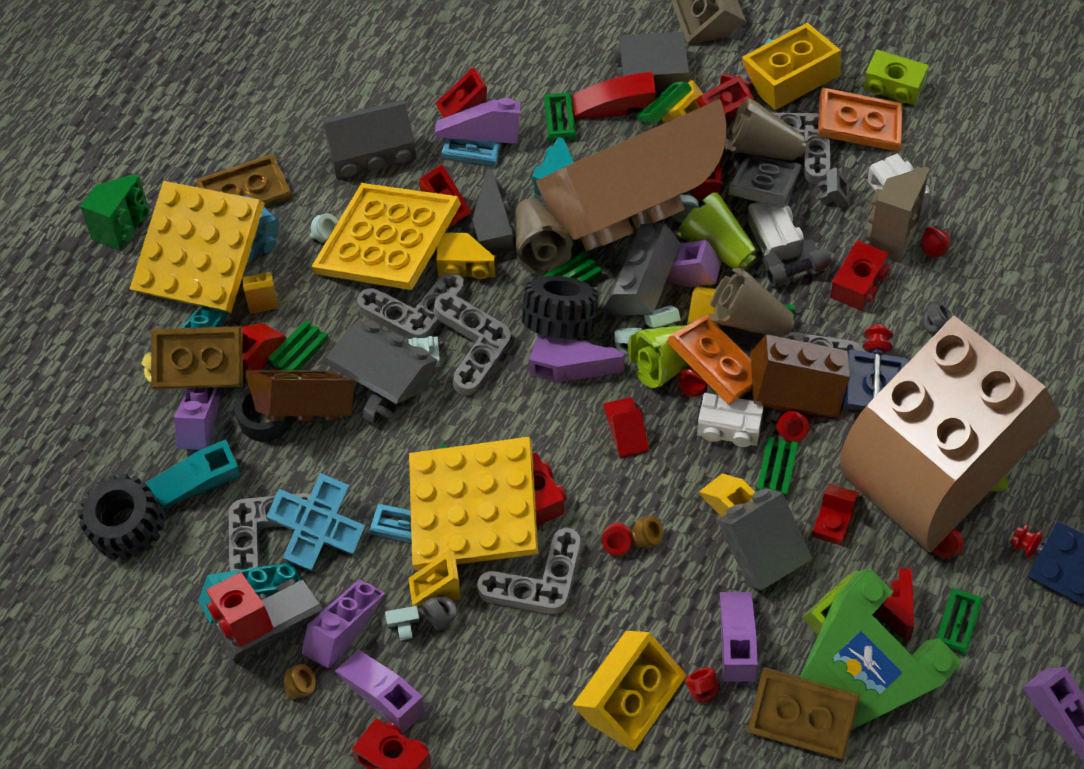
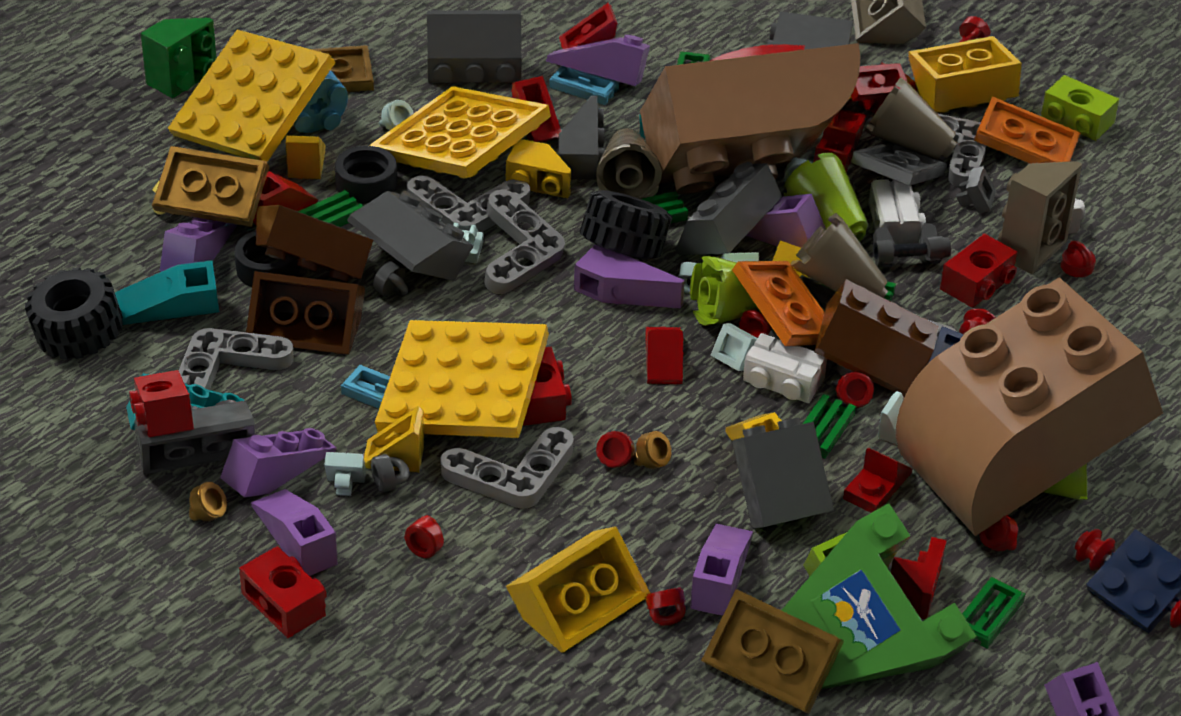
camera: 10 degrees right, 15 degrees down
medium azure plate [266,473,365,572] -> none
none -> reddish brown slope [246,271,365,355]
none -> black tyre [334,145,398,203]
none -> red tile [405,515,444,558]
none -> light aqua tile [711,323,757,371]
none -> light aqua slope [878,391,904,445]
none -> red tile [959,16,991,42]

